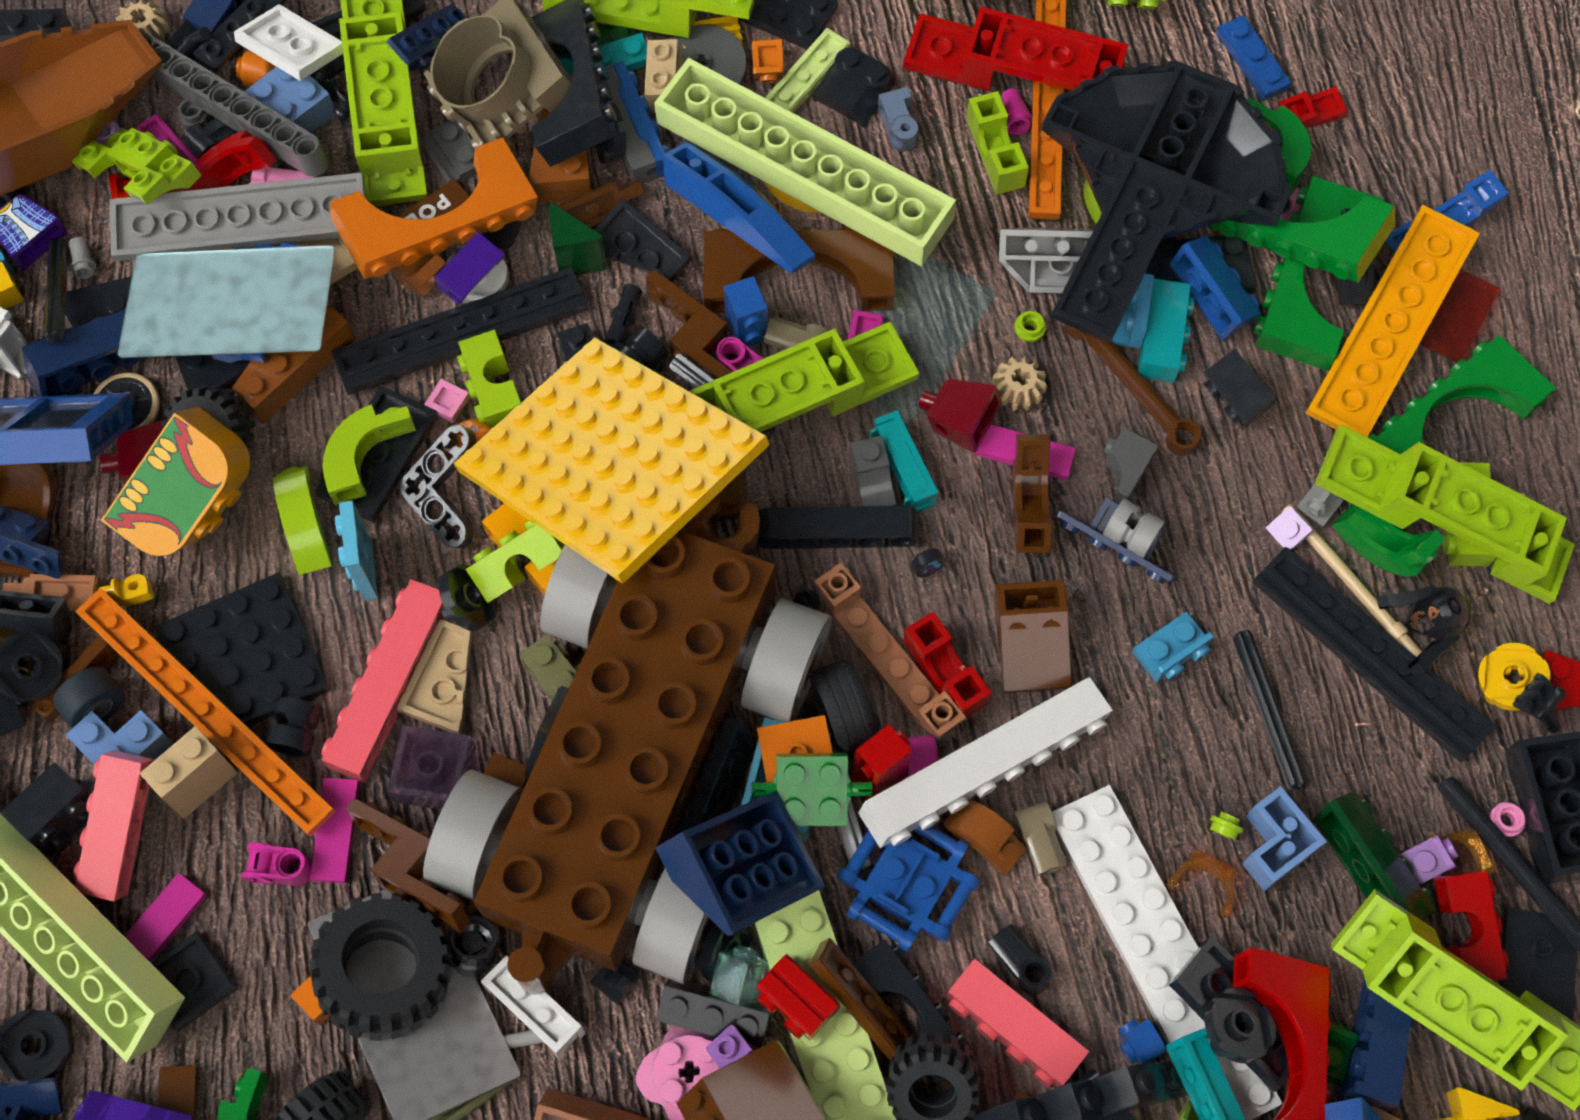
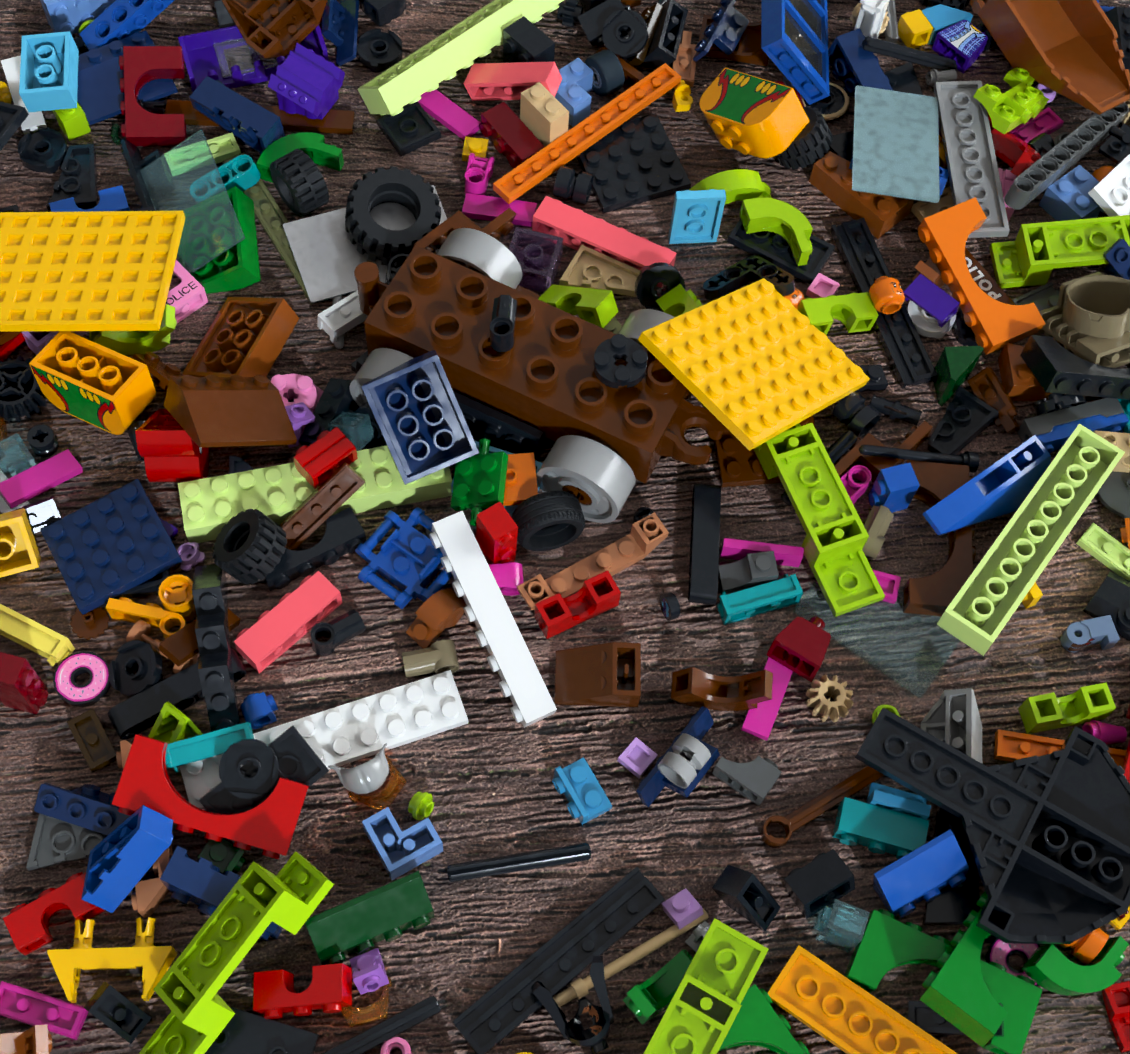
camera: 90 degrees right, 5 degrees down
none -> light grey hair [328,743,389,794]
none -> yellow plate [462,136,489,162]
none -> dark red brick [480,102,545,168]
none -> black piece [489,295,517,352]
none -> lime arch [538,284,619,328]
none -> black plate [593,334,648,388]
none -> lavender plate [617,737,658,779]
none -> black slope [712,865,781,931]
none -> dark pink tile [720,538,804,567]
none -> clear light blue brick [814,899,870,953]
none -> black piece [859,444,980,473]
none -> orange head [869,276,905,314]

